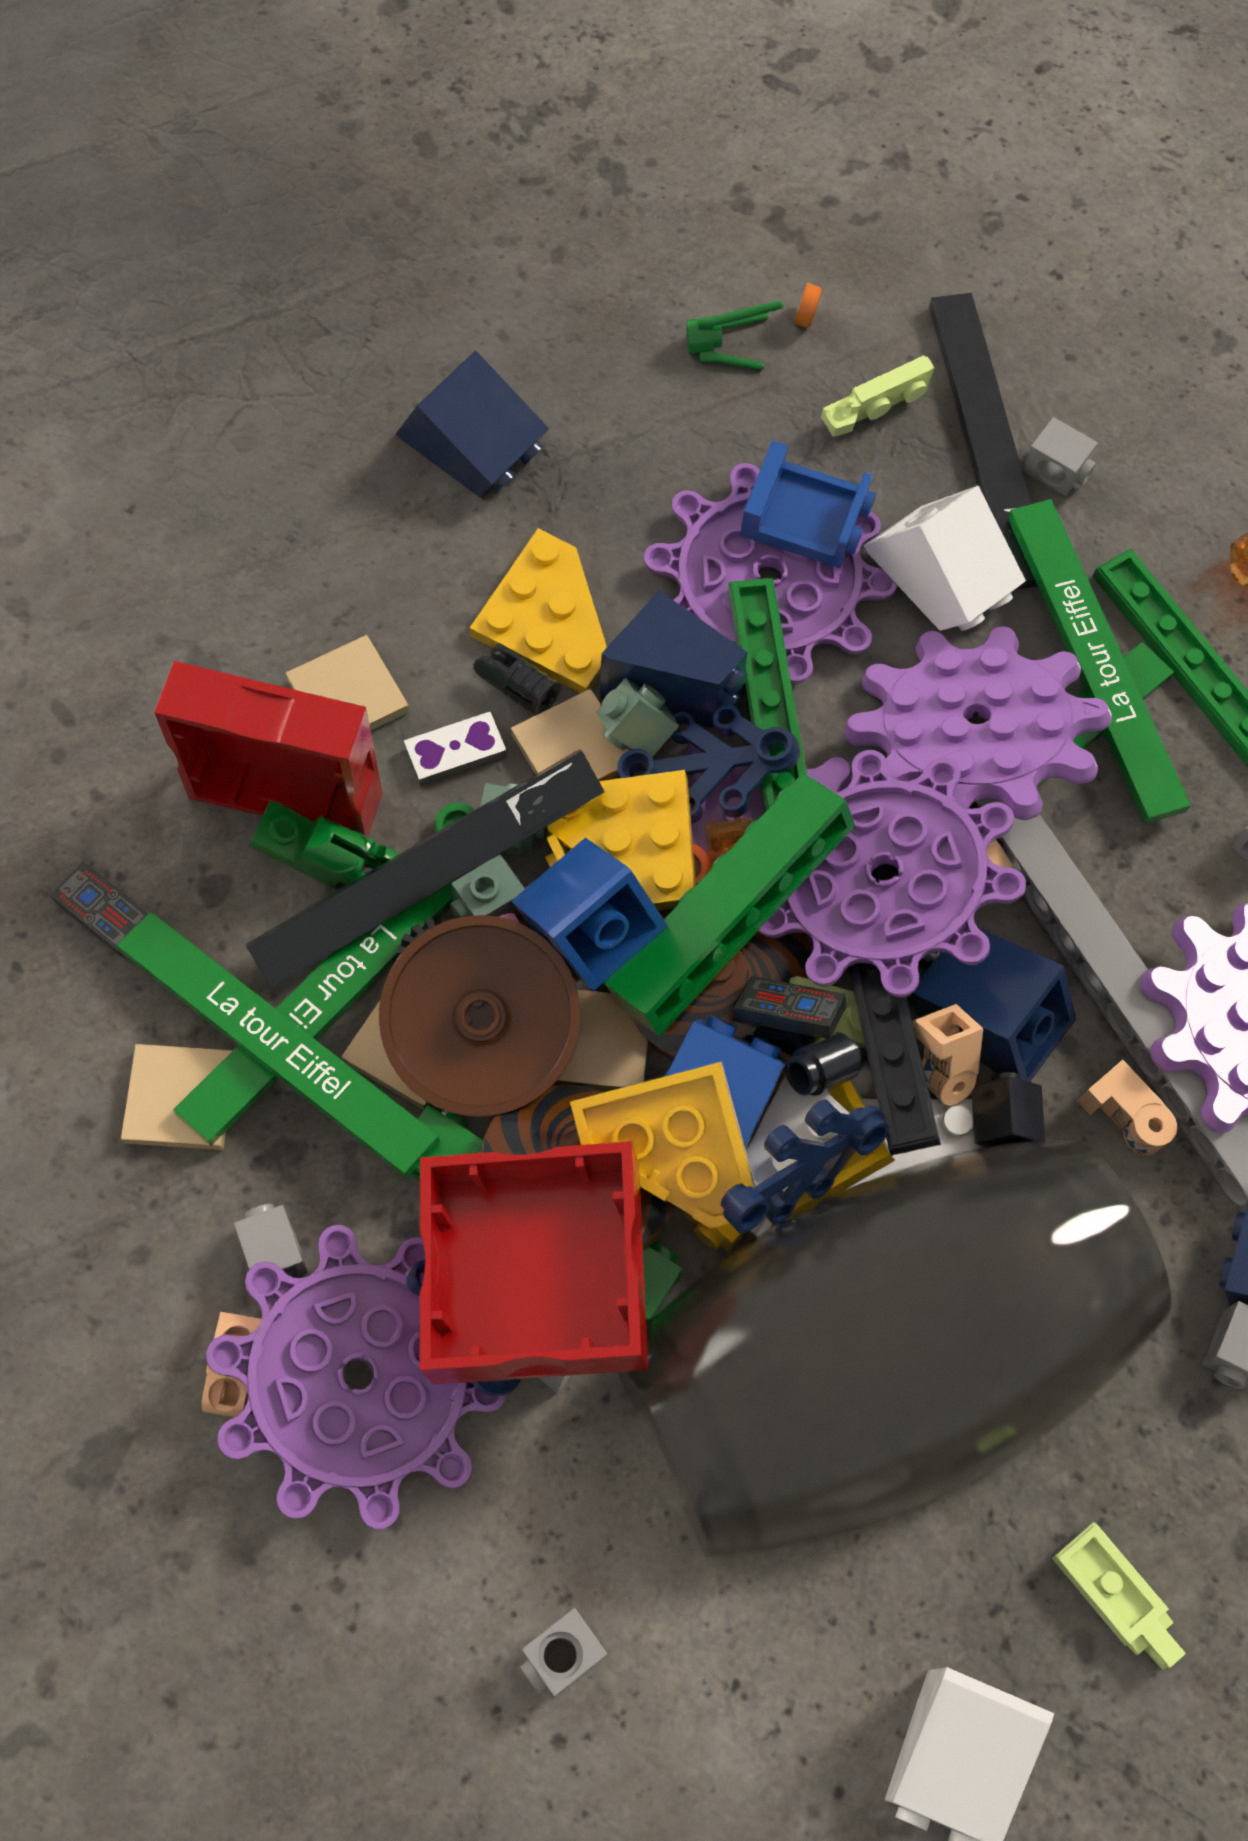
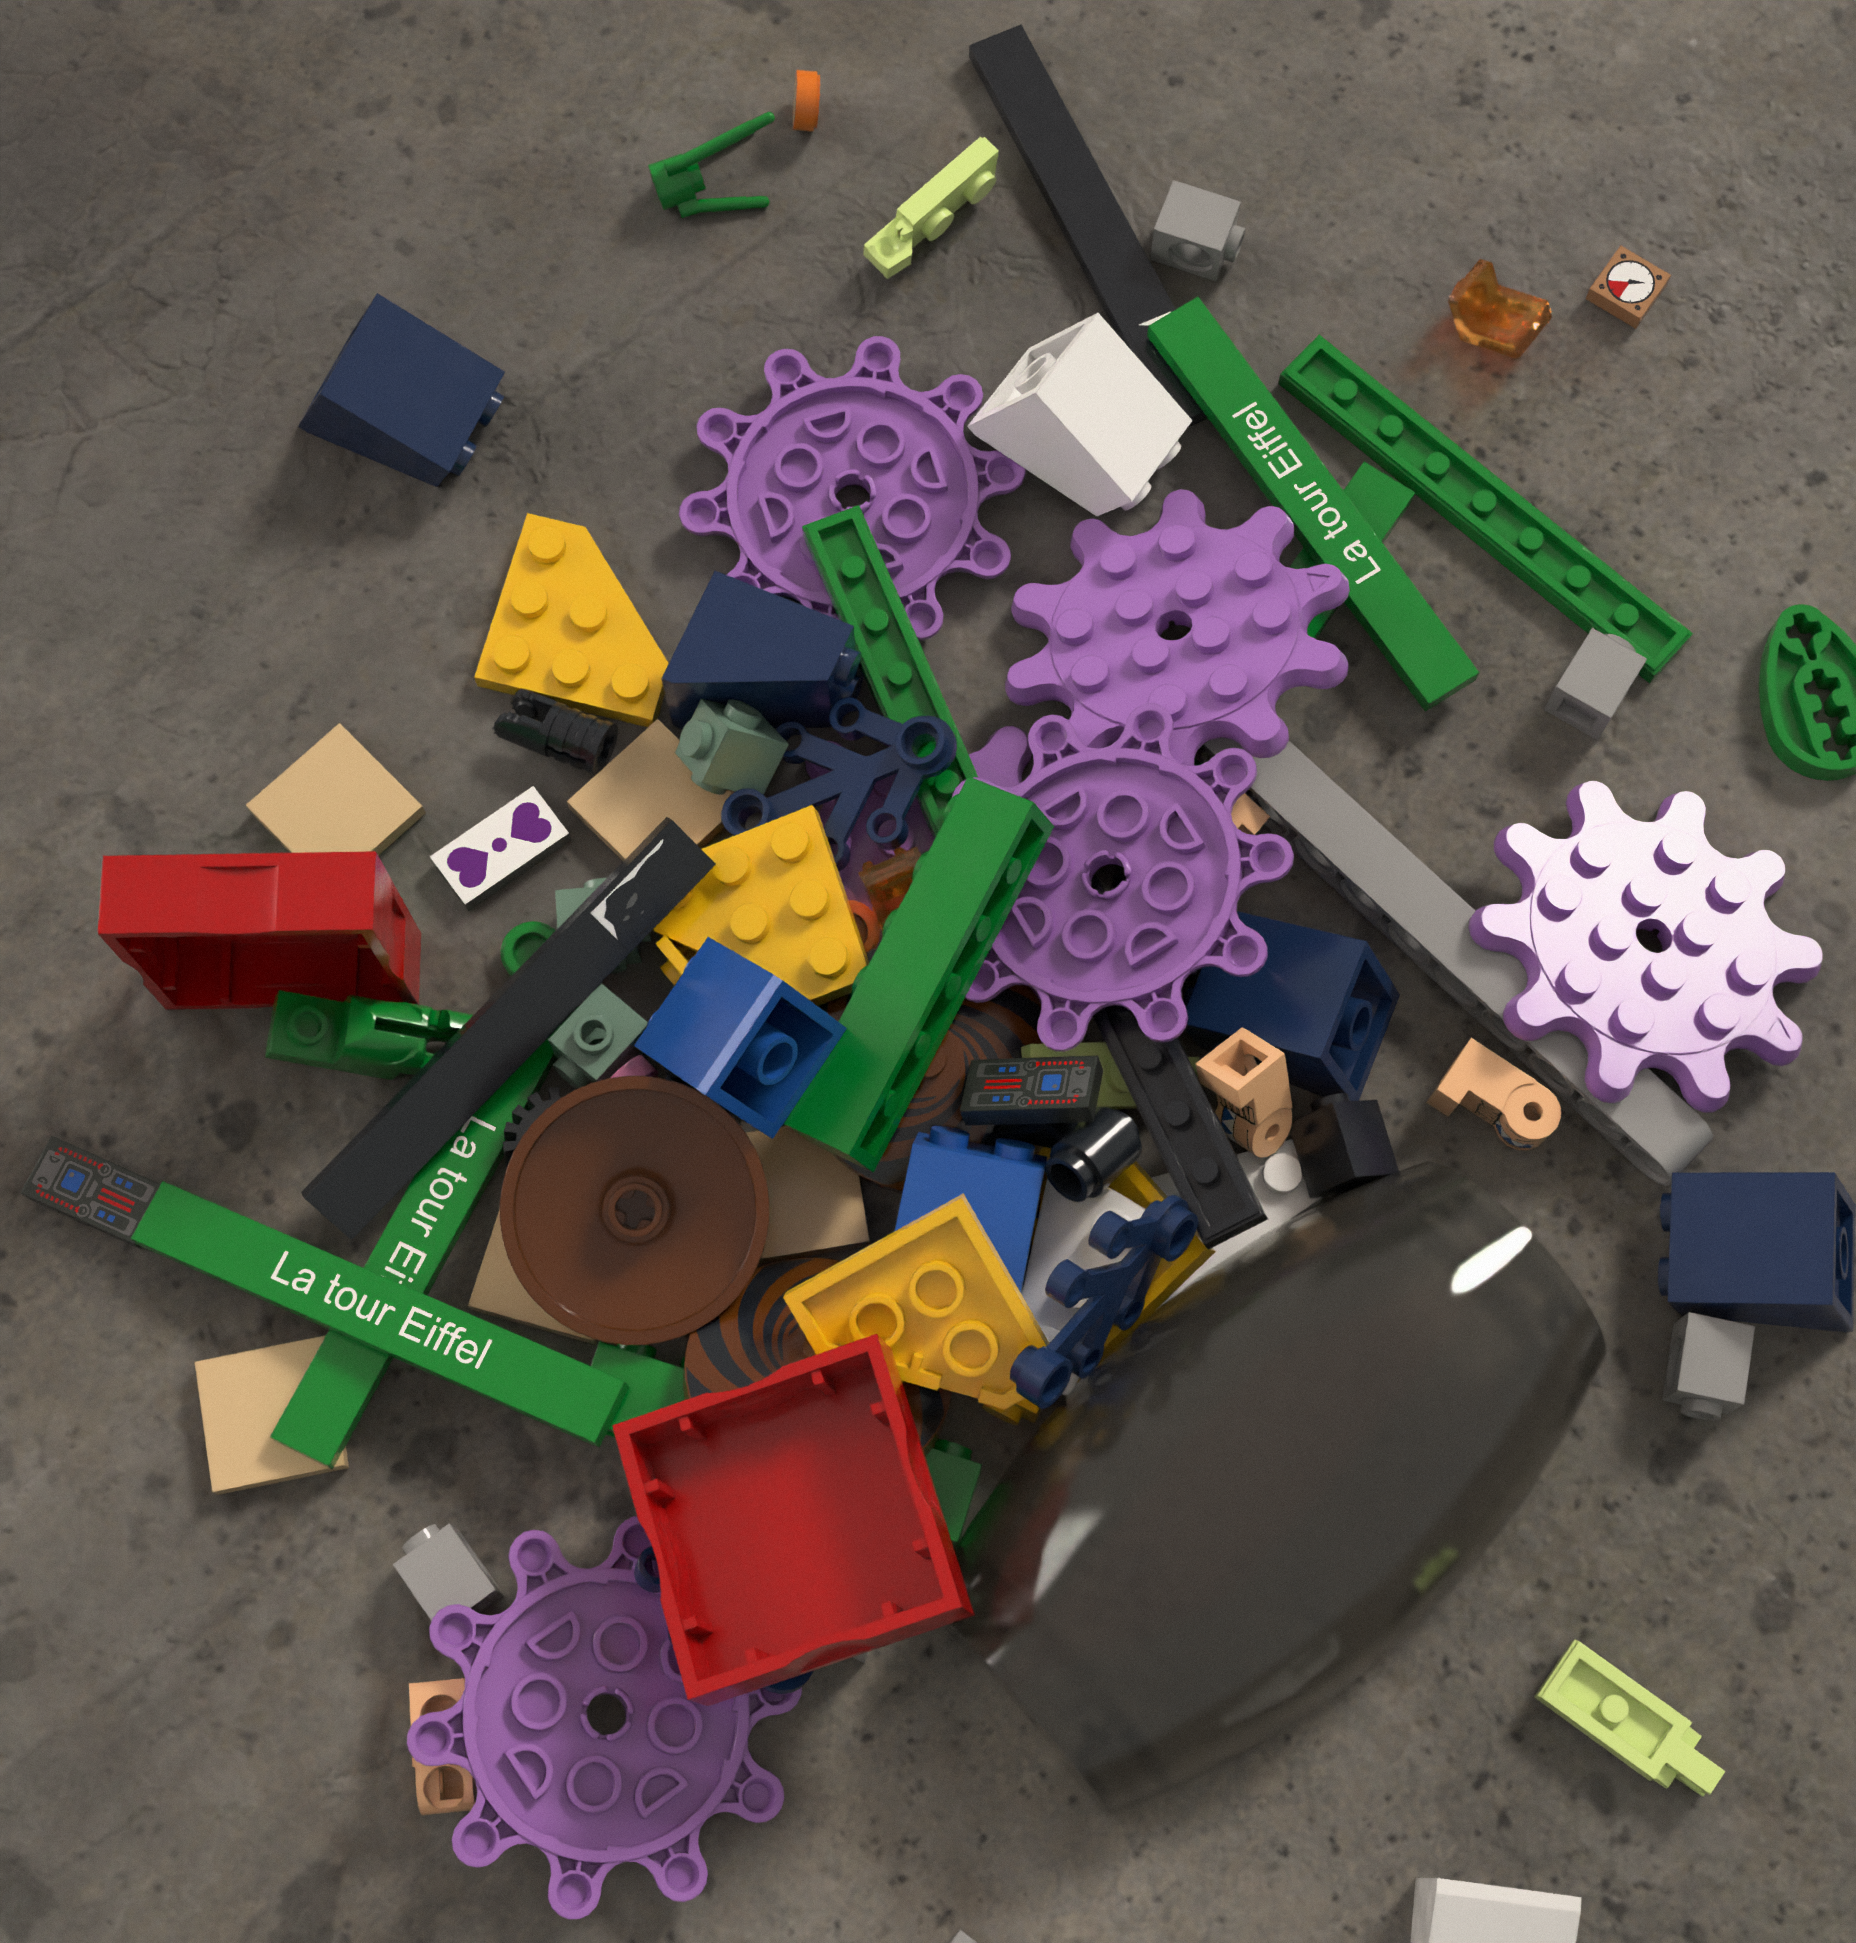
camera: 10 degrees left, 5 degrees up
blue panel [740,441,876,569] -> none

